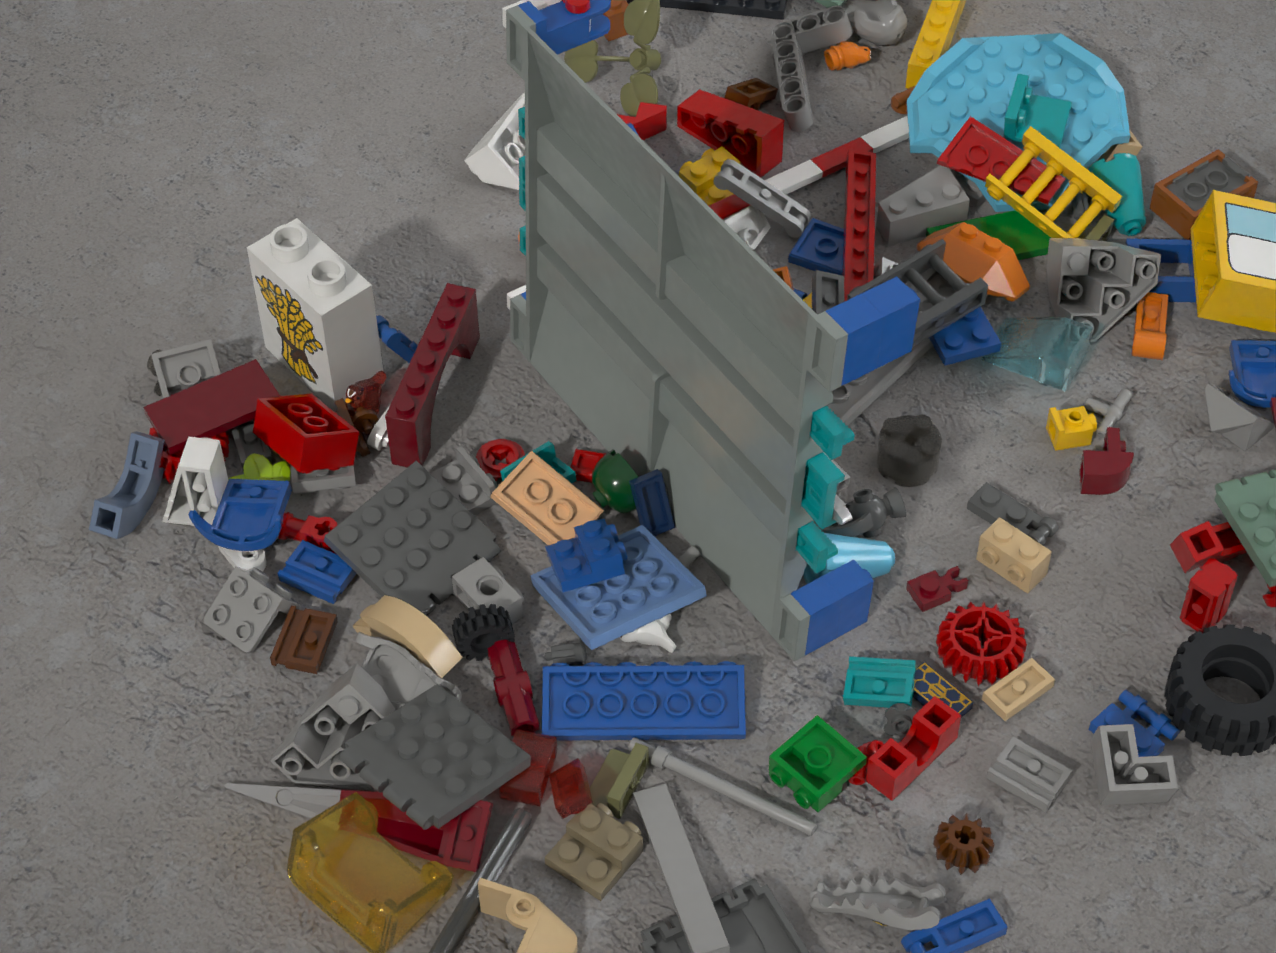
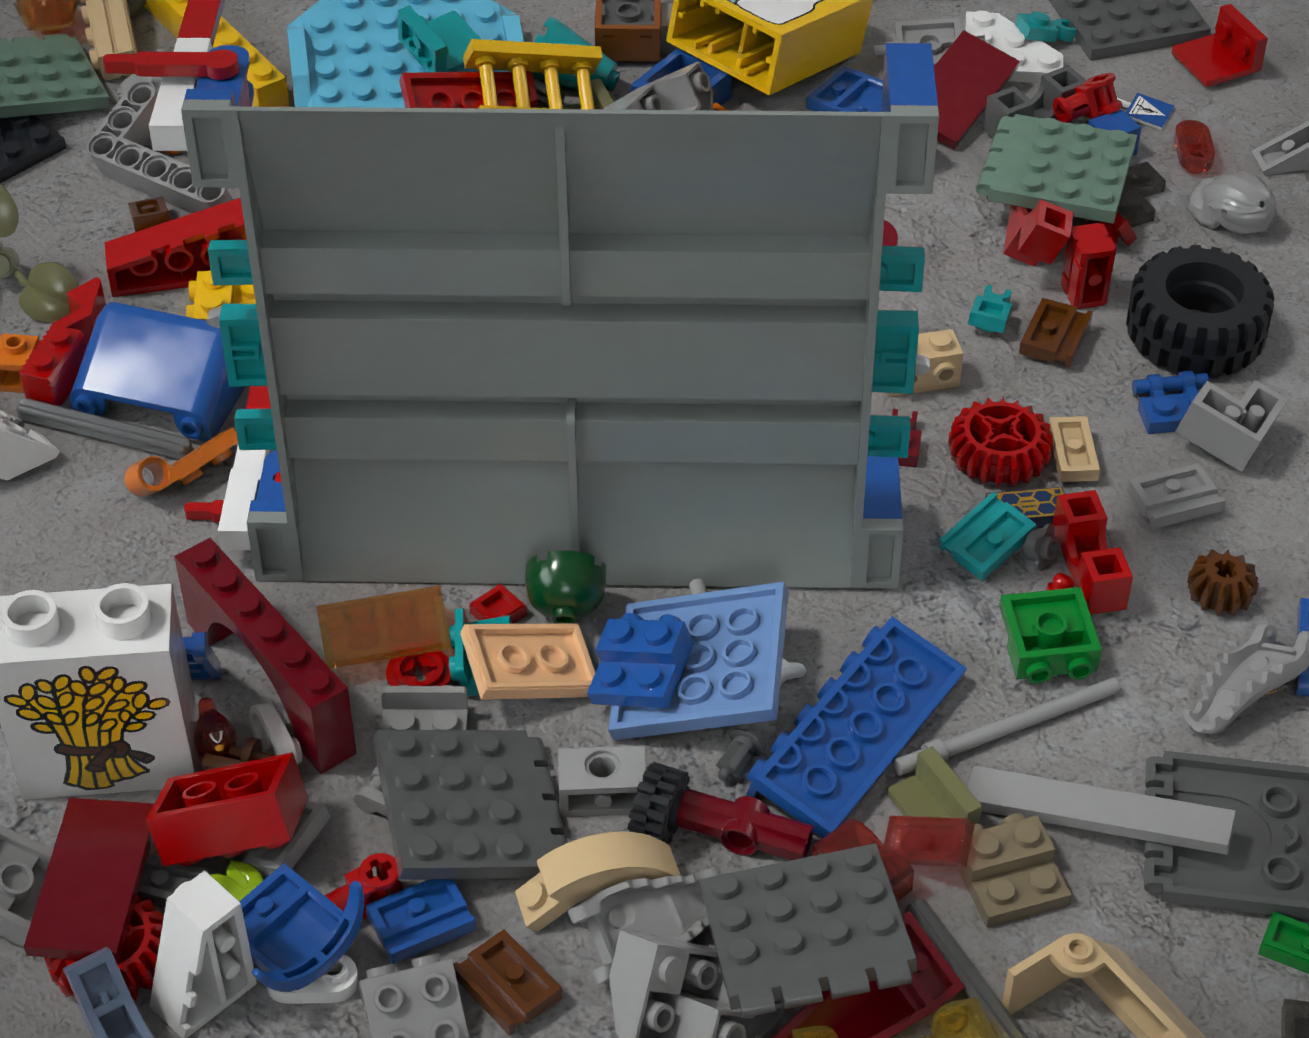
camera: 55 degrees left, 5 degrees down
dark blue tile [629,469,675,537] -> none
none -> clear orange slope [316,586,451,669]
none -> teal plate [968,285,1012,333]
none -> reddish brown plate [1019,298,1093,368]

